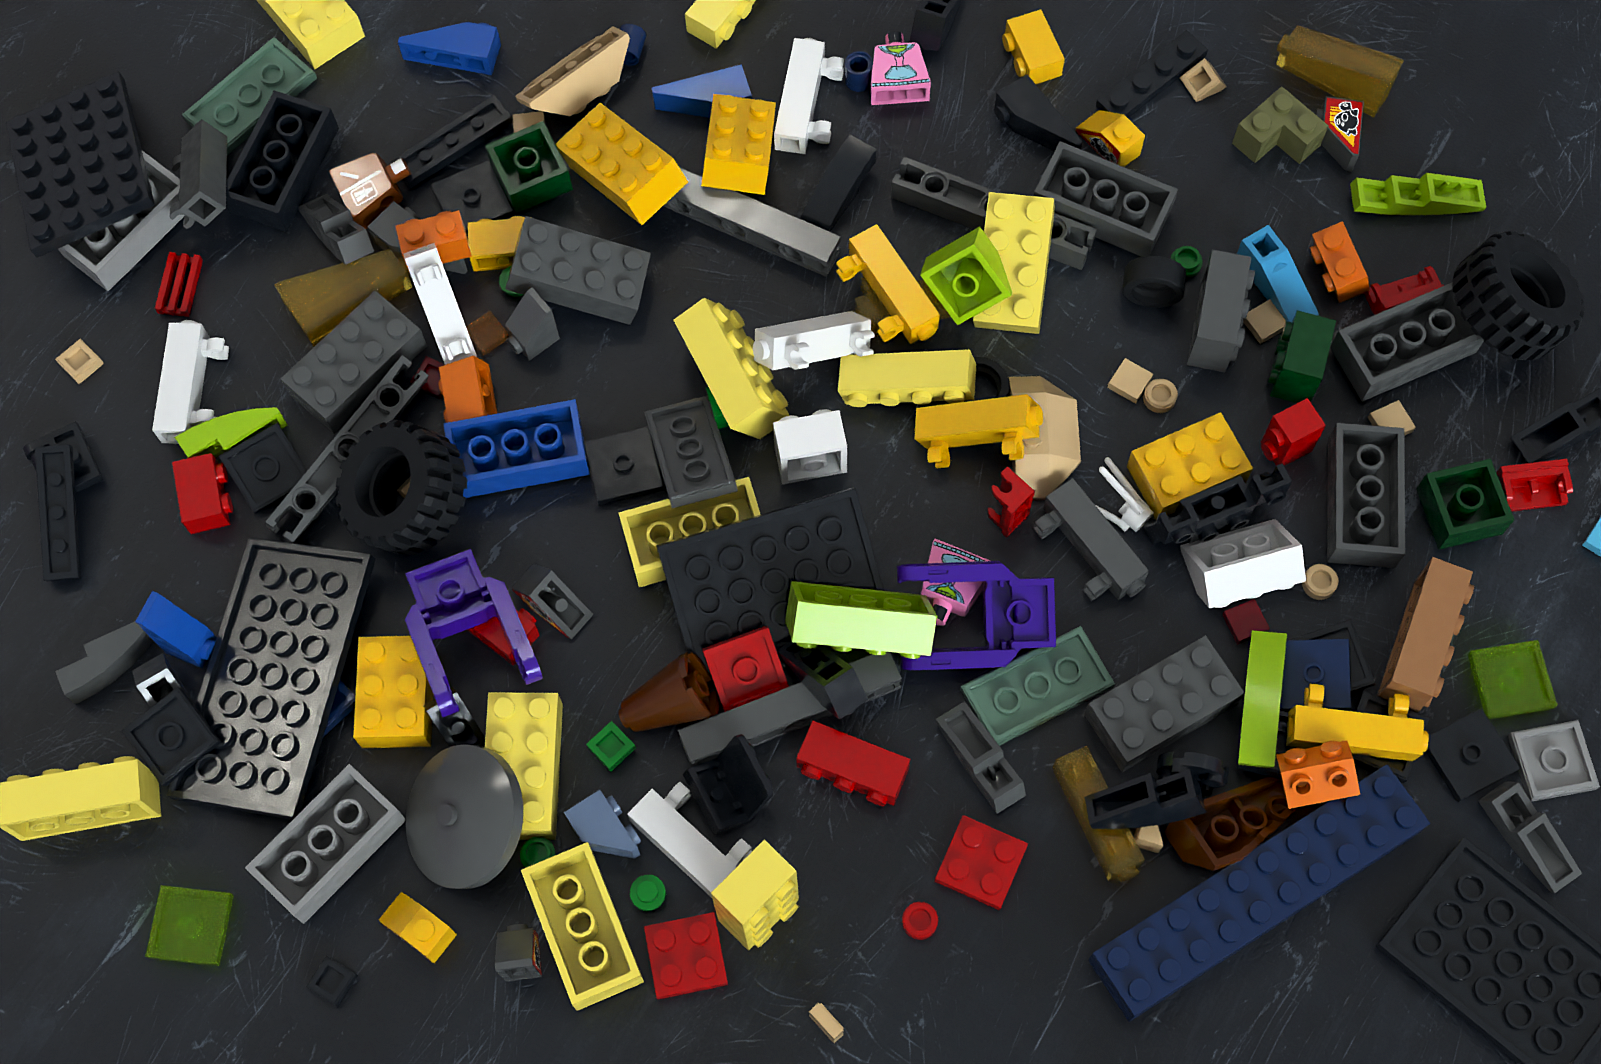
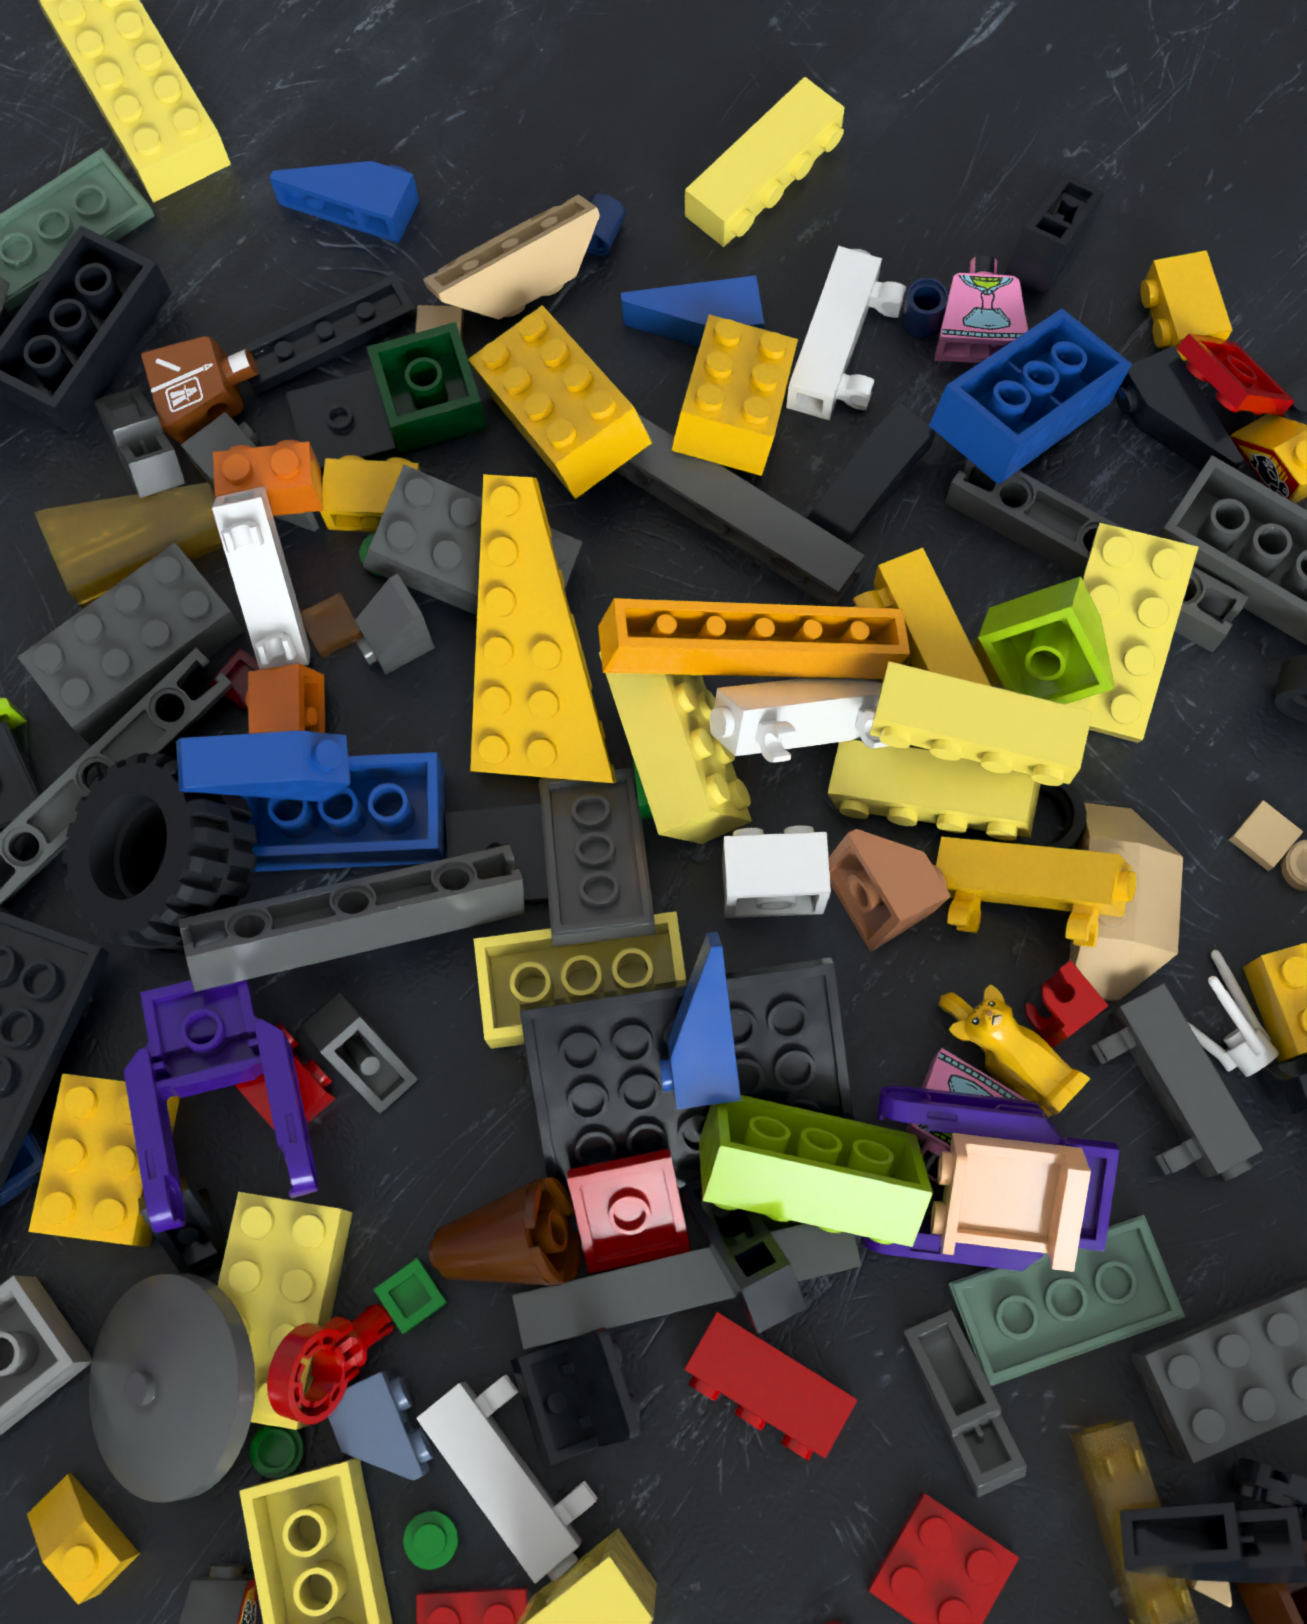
camera: 10 degrees right, 5 degrees up
none -> blue slope [176,730,351,802]
none -> dark grey piece [178,845,525,992]
none -> red pin [267,1304,393,1425]
none -> yellow wing [470,474,617,783]
none -> light orange brick [598,598,910,679]
none -> slope [659,932,741,1109]
none -> nougat slope [829,829,951,952]
none -> light yellow brick [869,661,1093,786]
none -> blue brick [929,308,1132,485]
none -> light nougat panel [930,1133,1091,1272]
none -> yellow animal [938,985,1090,1117]
none -> red plate [1176,333,1295,416]

